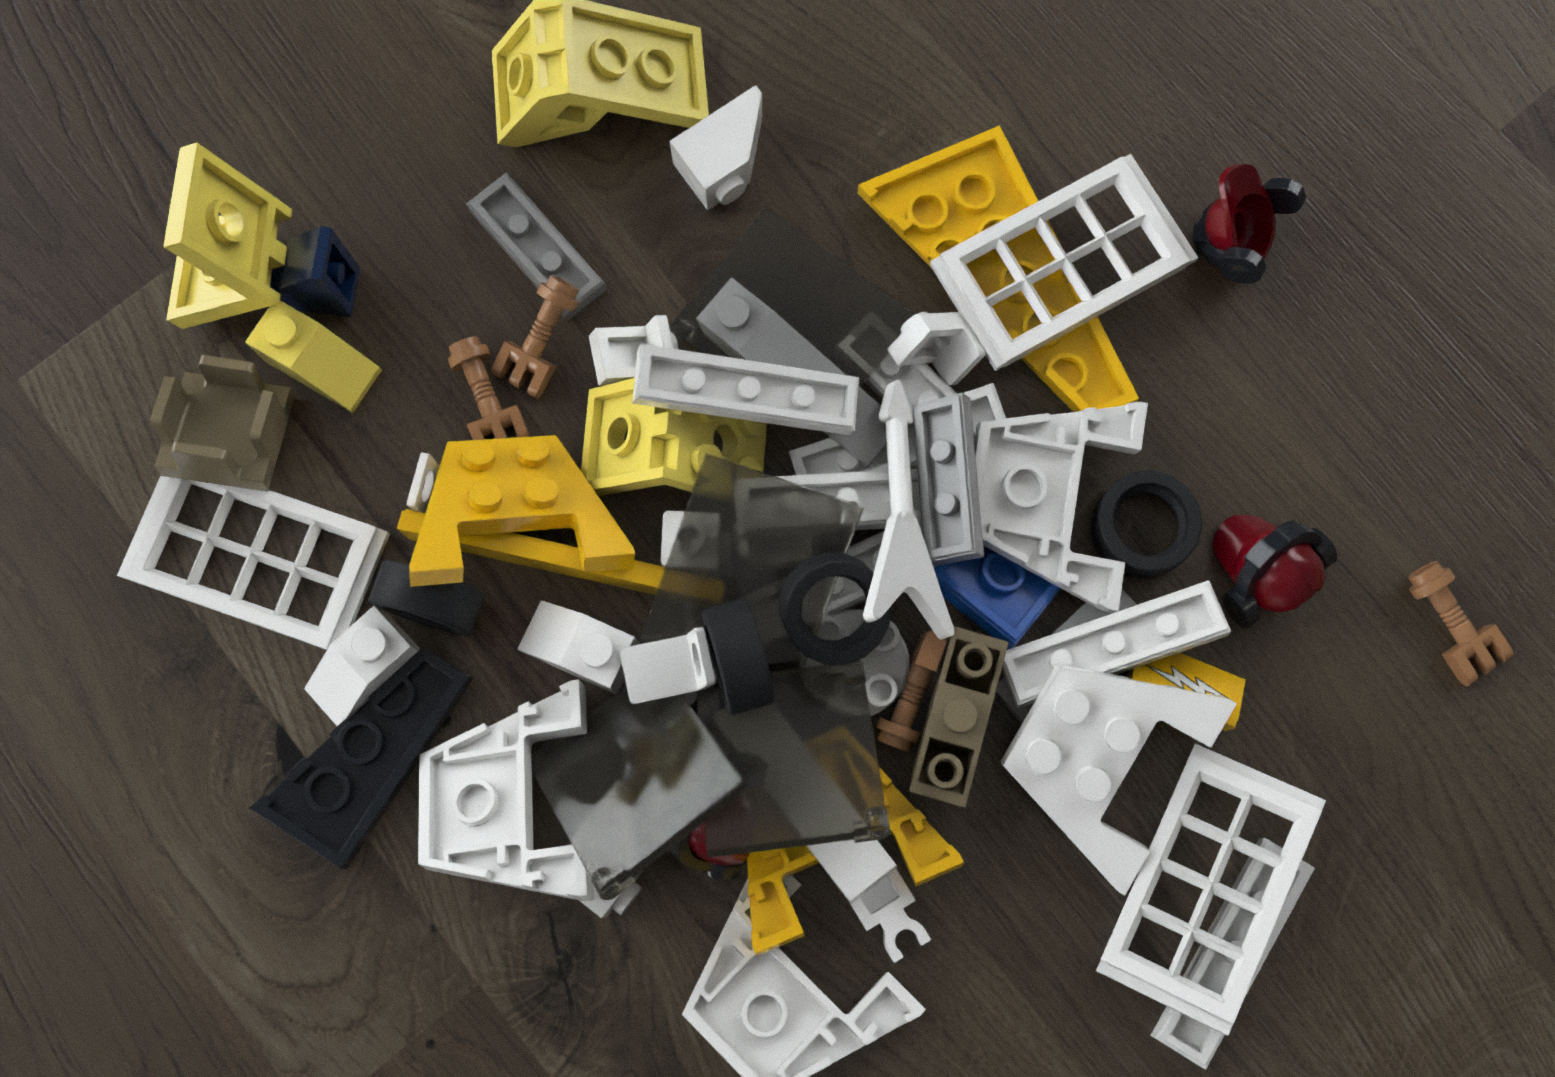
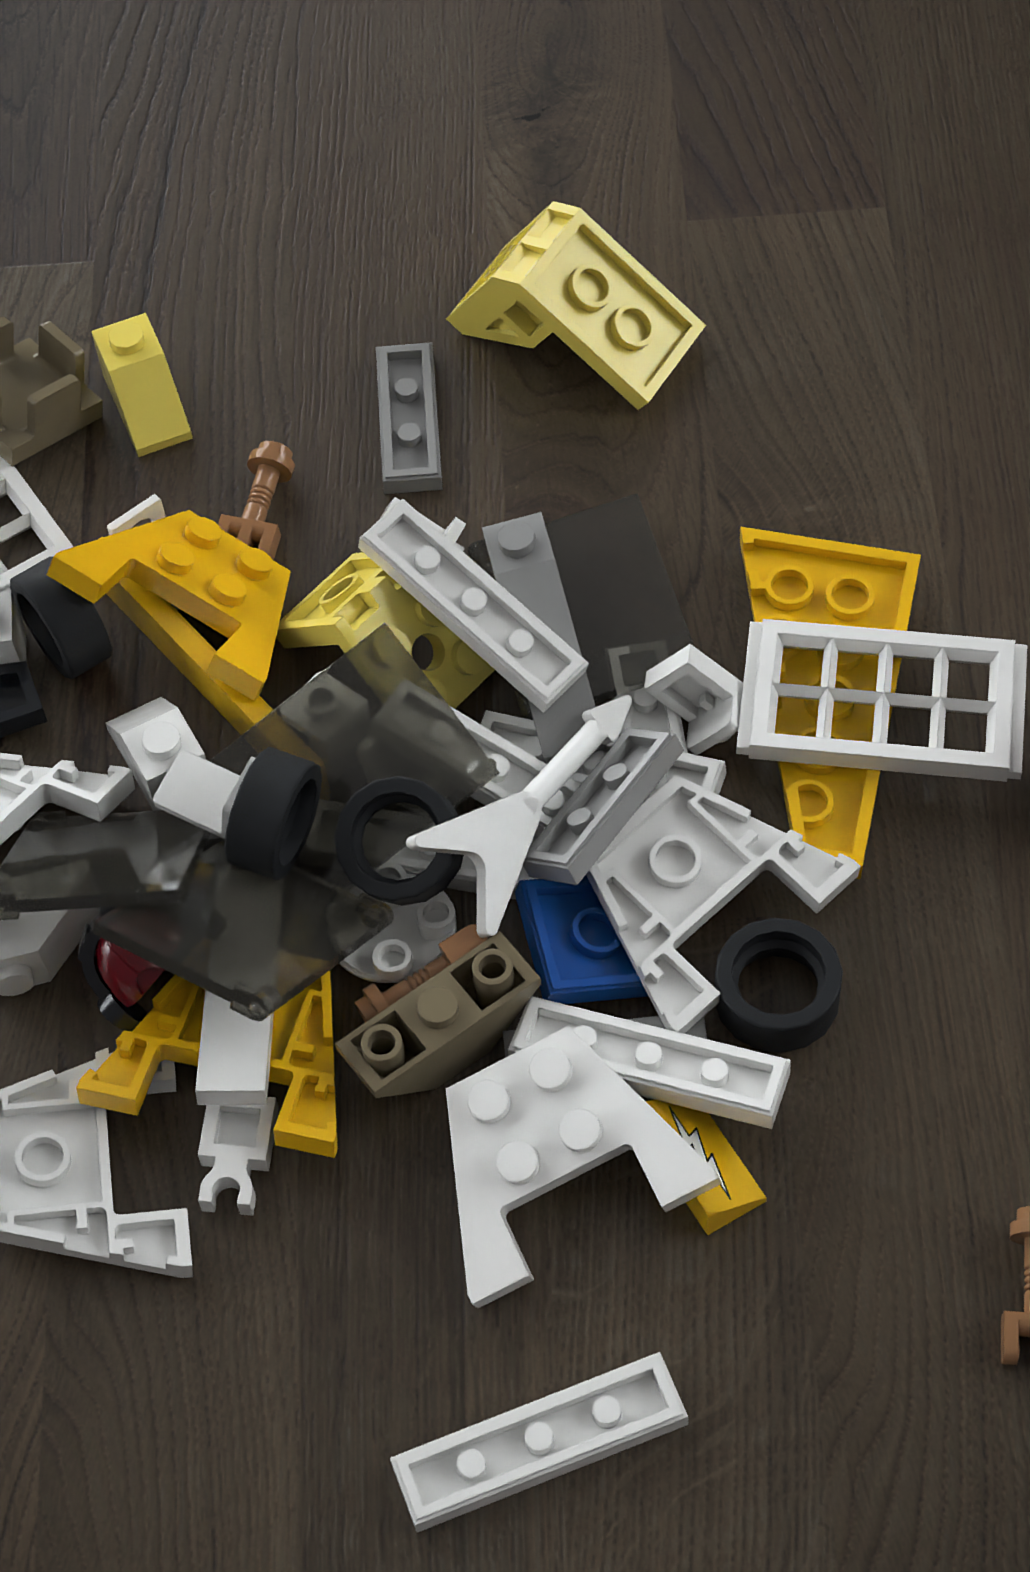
camera: 40 degrees right, 20 degrees down
light yellow bracket [163,142,292,329] -> none
dark blue slope [271,226,360,317] -> none
medium nougat hinge [491,275,580,399] -> none
white slope [670,85,763,210] -> none
white piece [1096,744,1326,1036] -> none
cap [1213,514,1337,629] -> none

